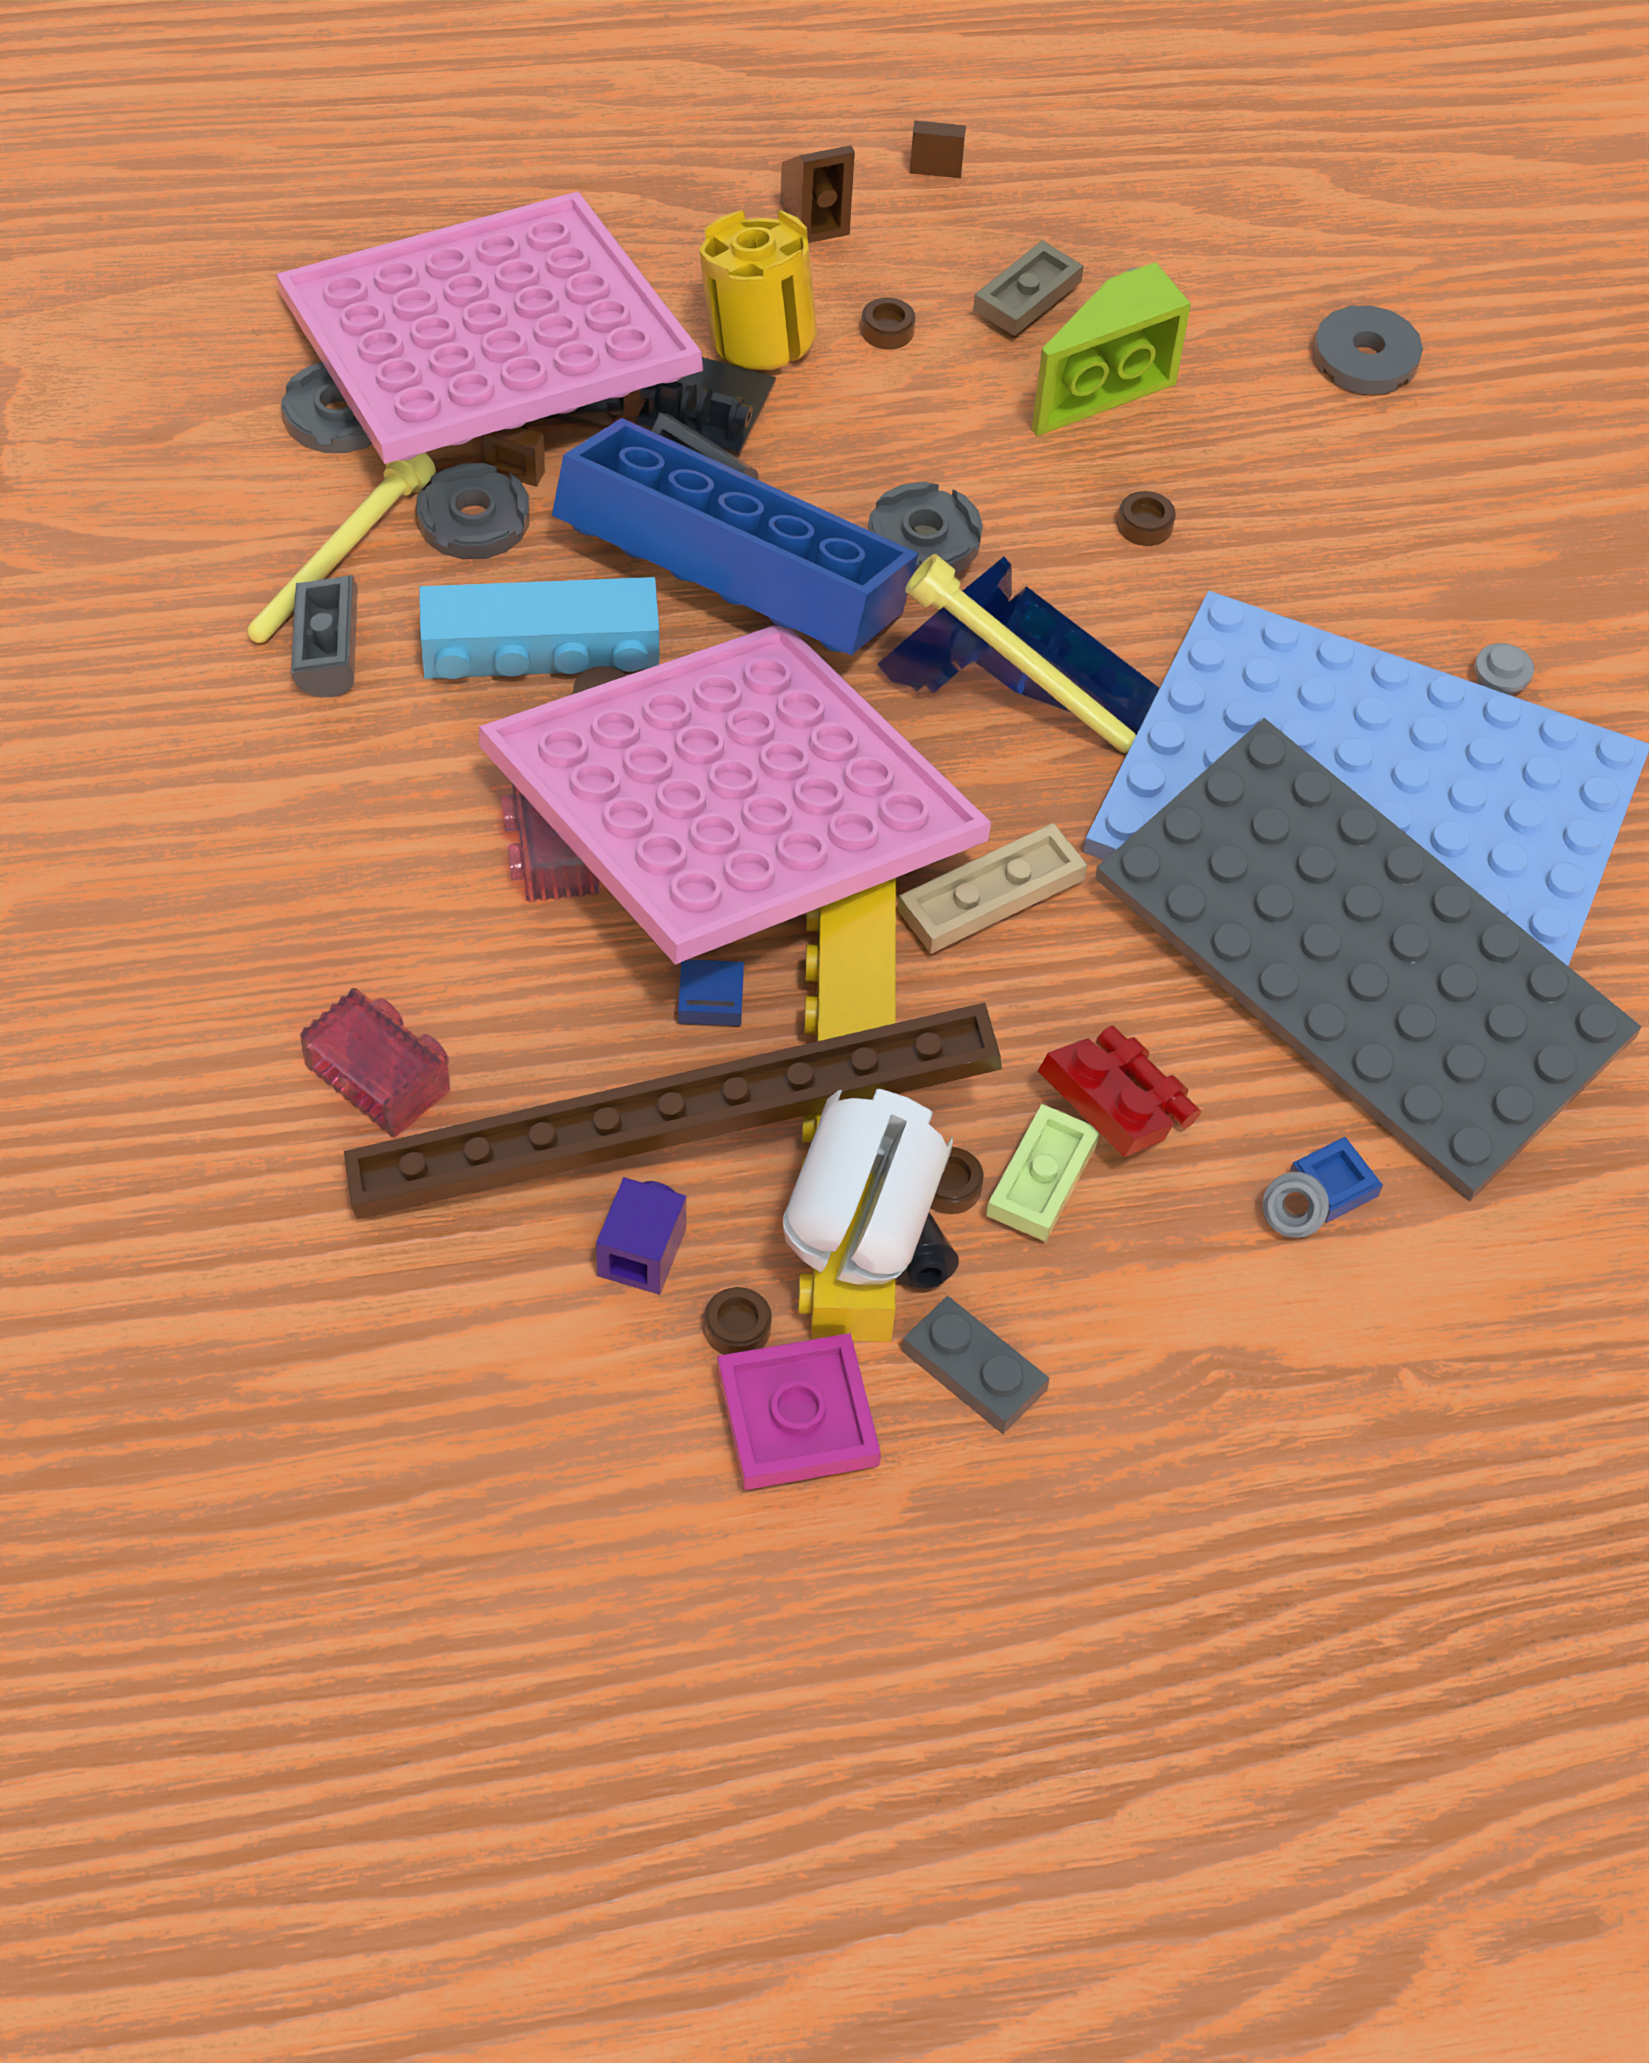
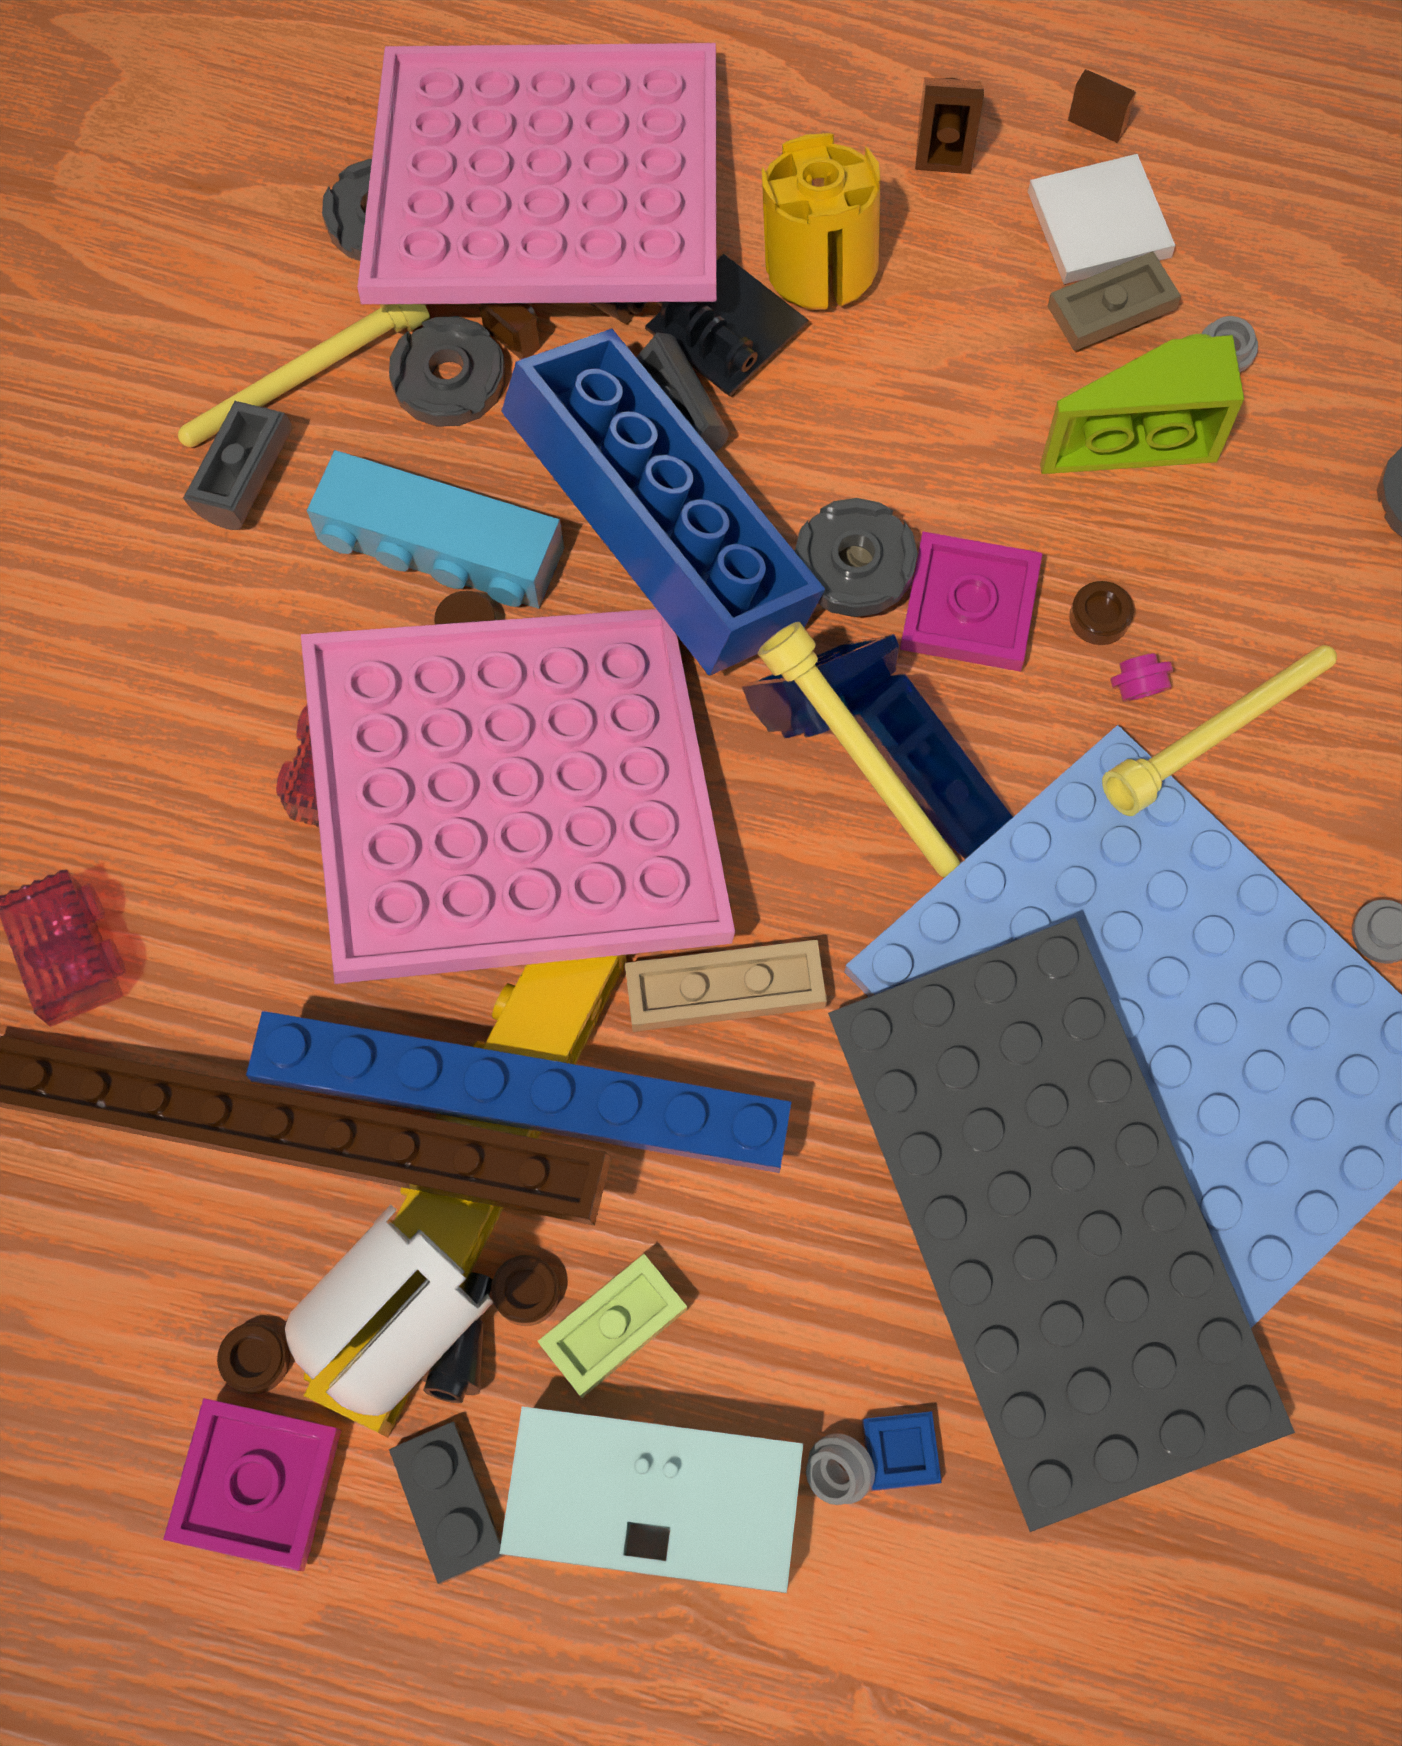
camera: 30 degrees right, 15 degrees up
dark purple brick [596,1177,687,1295] -> none
blue tile [678,959,744,1026] -> none
reddish brown tile [861,297,916,349] -> none
red plate [1038,1025,1201,1157] -> none
none -> blue plate [246,1011,791,1173]
none -> light aqua brick [499,1406,803,1593]
none -> dark pink plate [900,531,1042,672]
none -> white tile [1028,154,1176,284]
none -> light yellow piece [1102,645,1337,816]
none -> dark pink plate [1110,653,1173,702]

